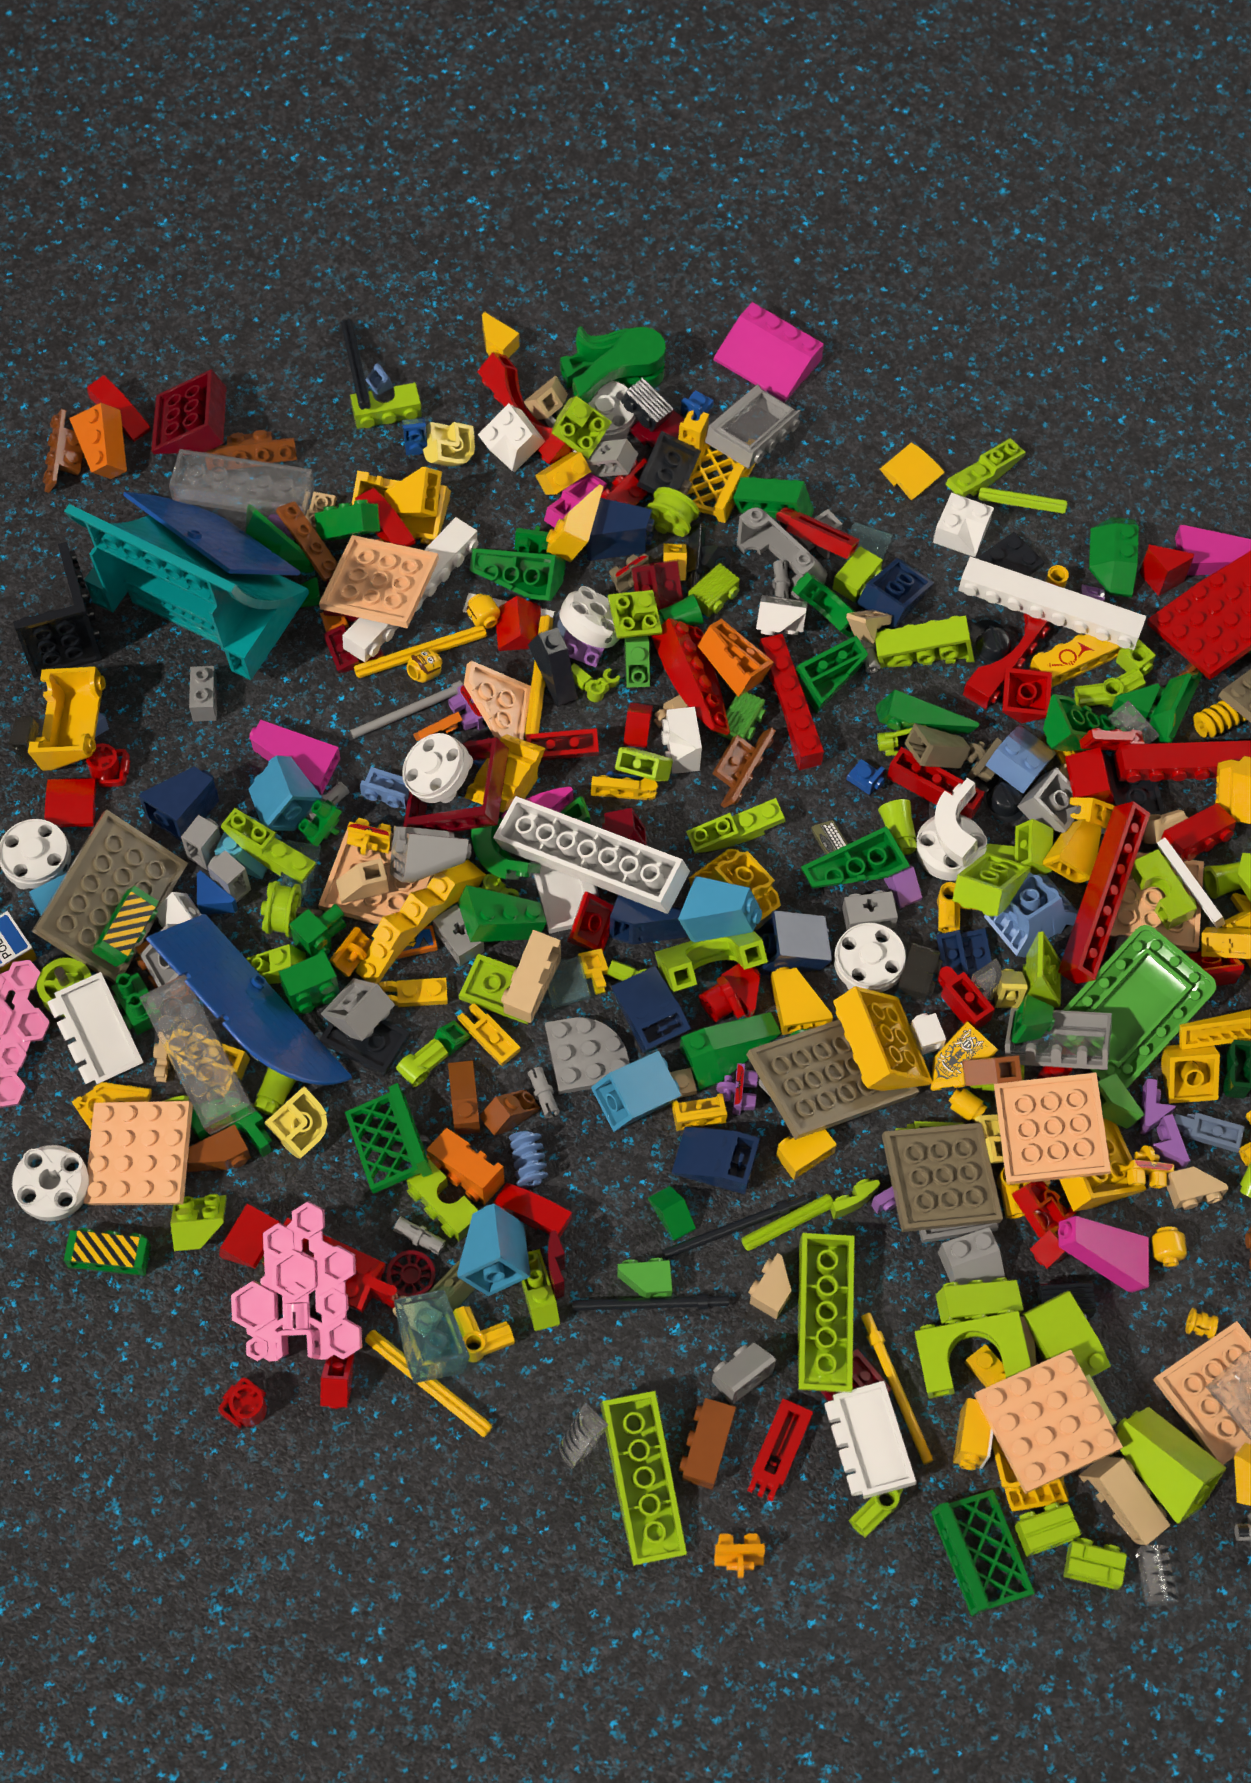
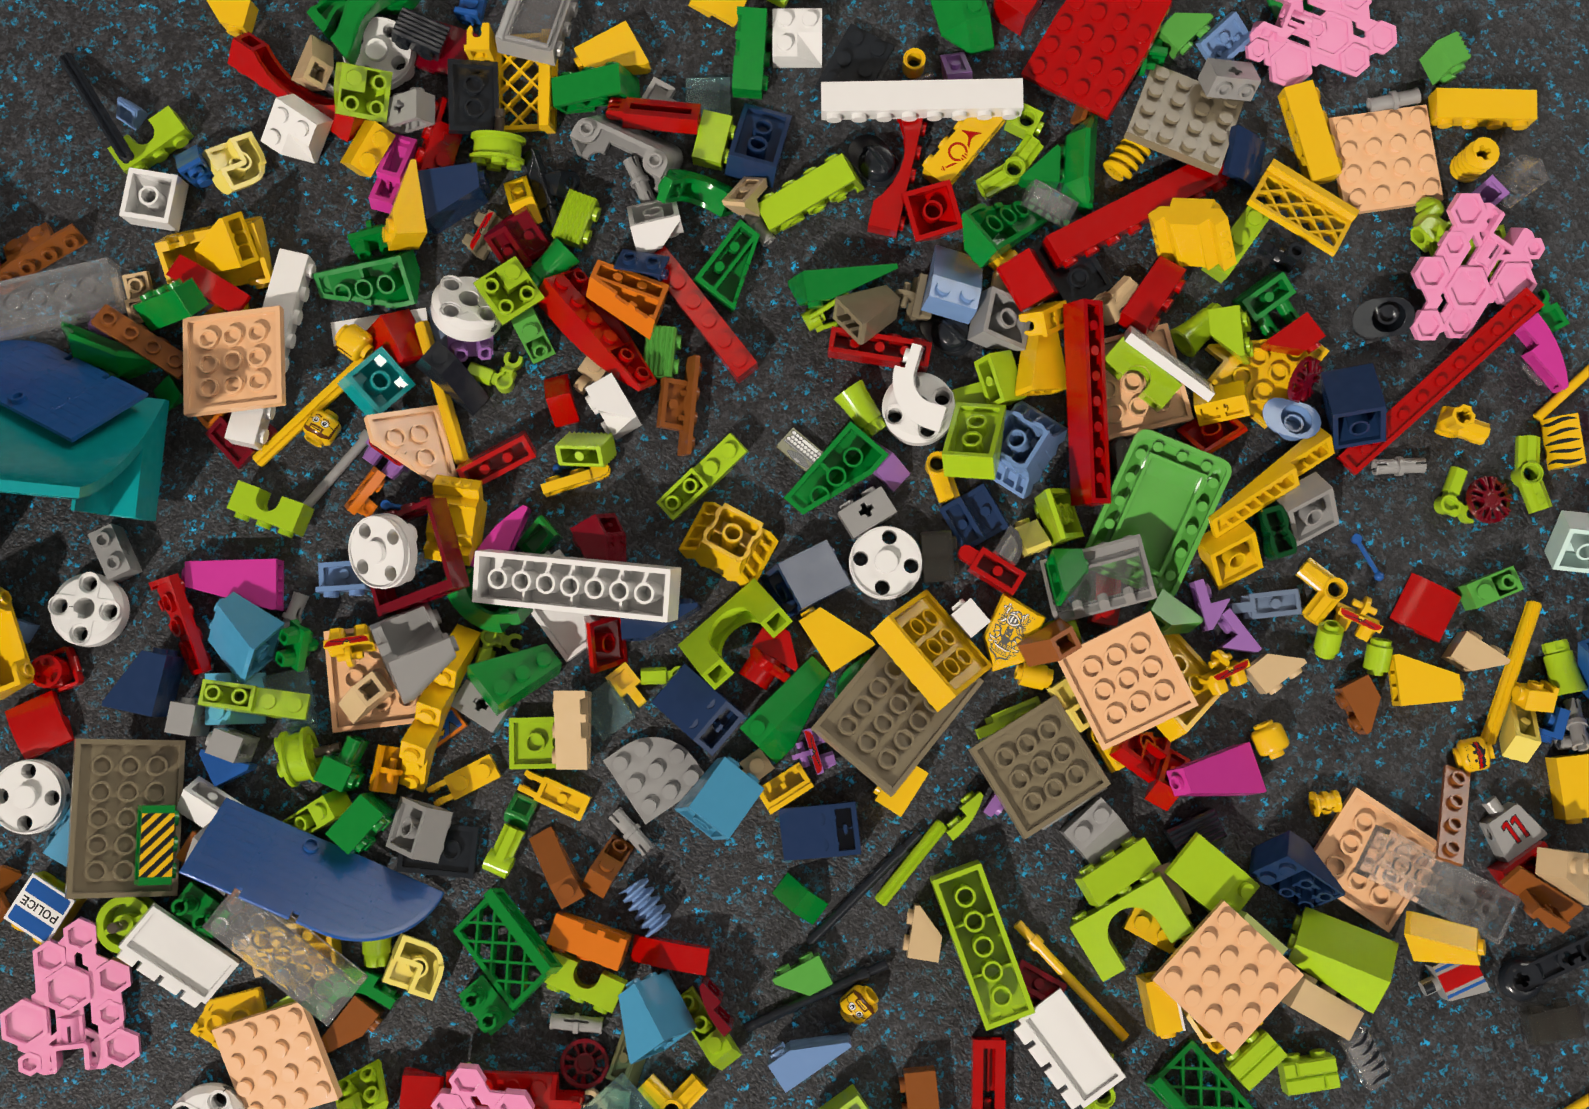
camera: 15 degrees left, 20 degrees up
dark azure slope [678,876,762,942] -> none
light grey slope [712,1343,776,1406] -> none
blue bracket [847,759,886,795] -> none
red hinge [1079,728,1145,750] -> none
none -> white piece [48,572,130,647]
none -> white slope [119,167,189,232]
none -> red wing [148,573,212,675]
none -> lime arch [227,480,315,538]
none -> teal slope [337,346,416,415]
none -> green brick [458,973,519,1036]
none -> yellow slope [573,21,651,75]
none -> dark blue hinge [614,249,670,281]
none -> green wedge [732,6,772,99]
none -> medium blue slope [768,1033,852,1093]
none -> yellow head [840,985,879,1025]
none -> dark blue slope [1249,830,1345,910]

